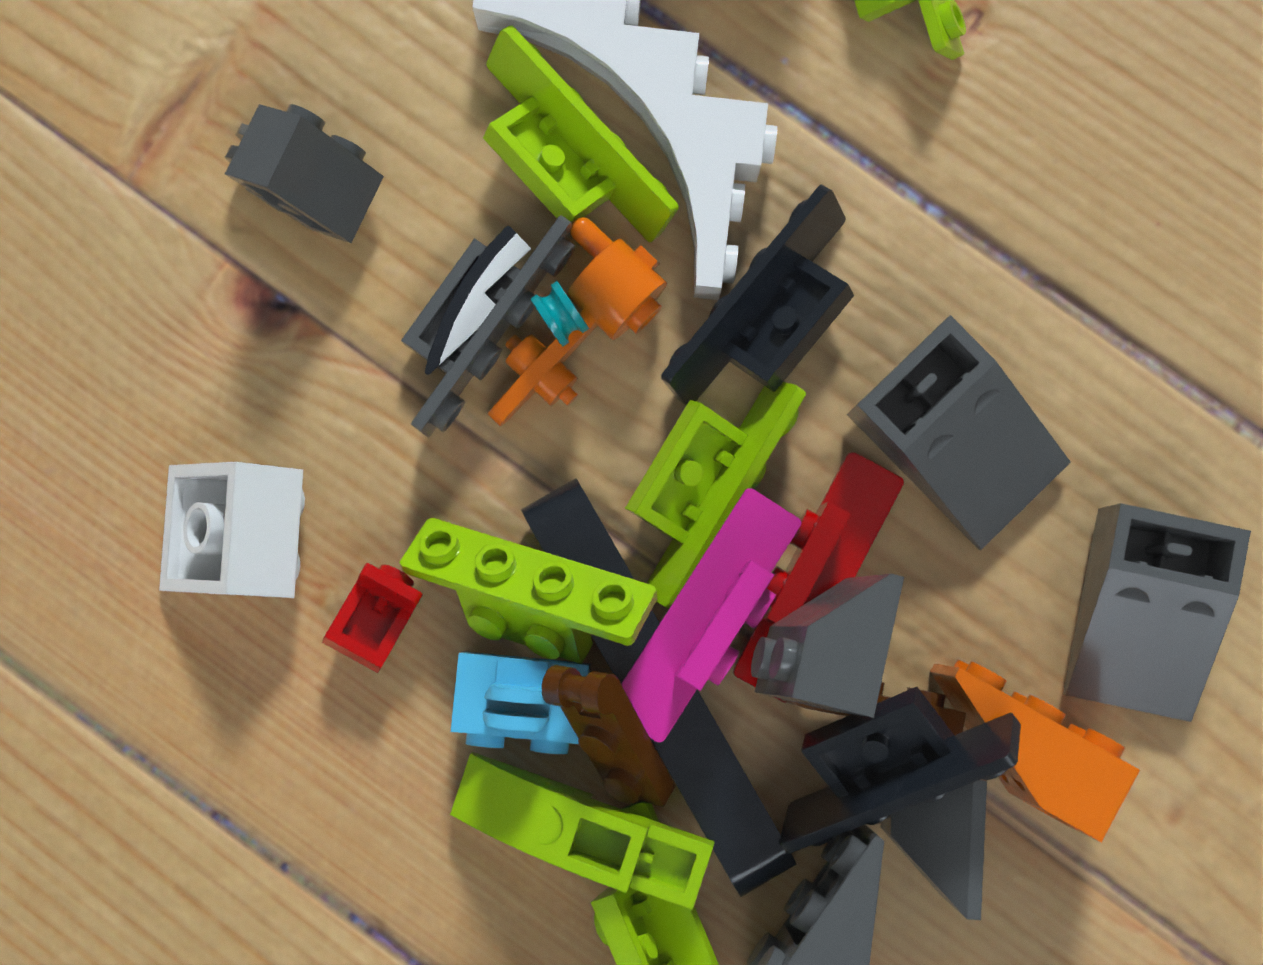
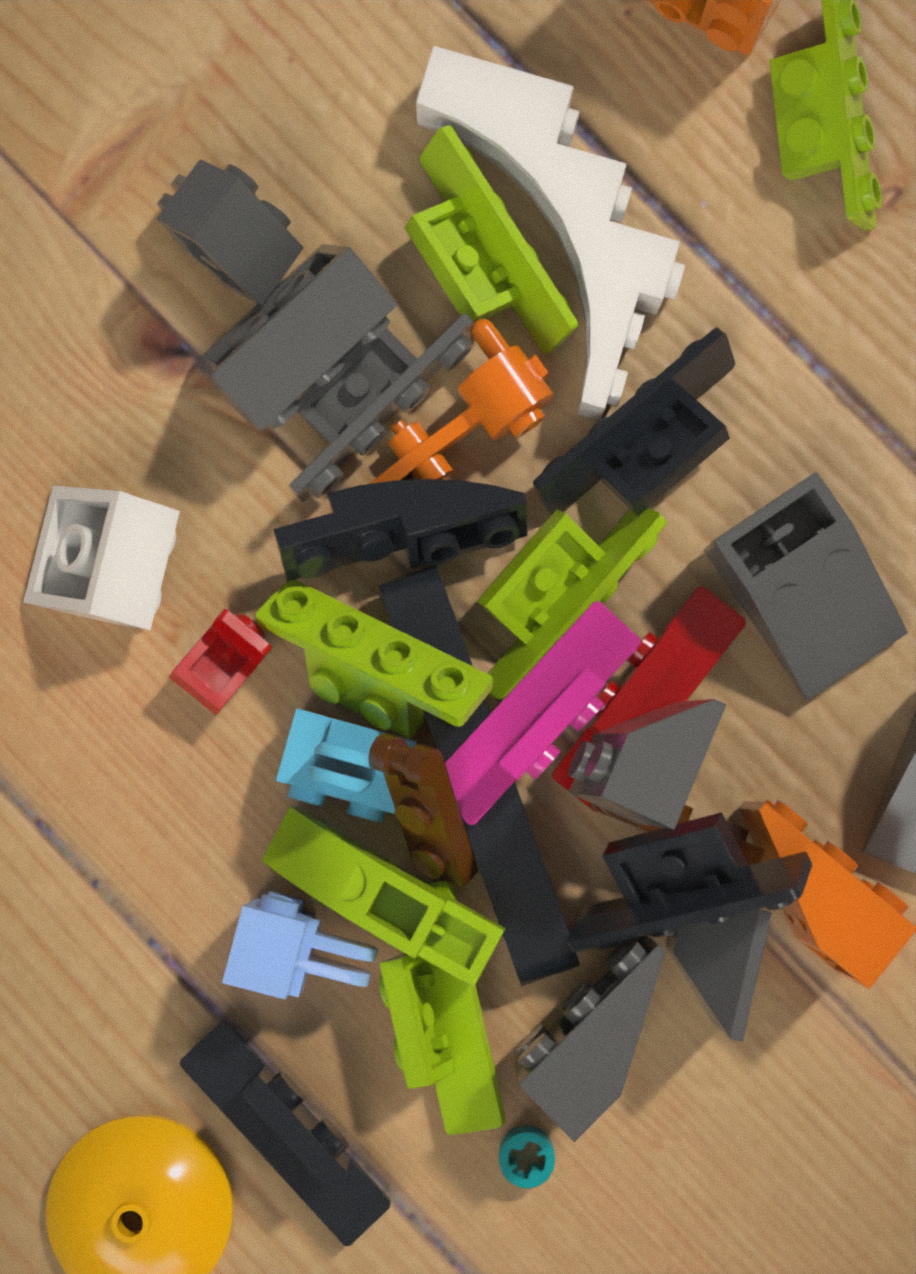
camera: 10 degrees right, 0 degrees up
sticker [425,226,531,375] -> none
teal bush [531,281,589,347] -> none
none -> dark grey slope [192,244,398,431]
none -> light blue brick [222,891,378,1000]
none -> black slope [273,479,527,582]

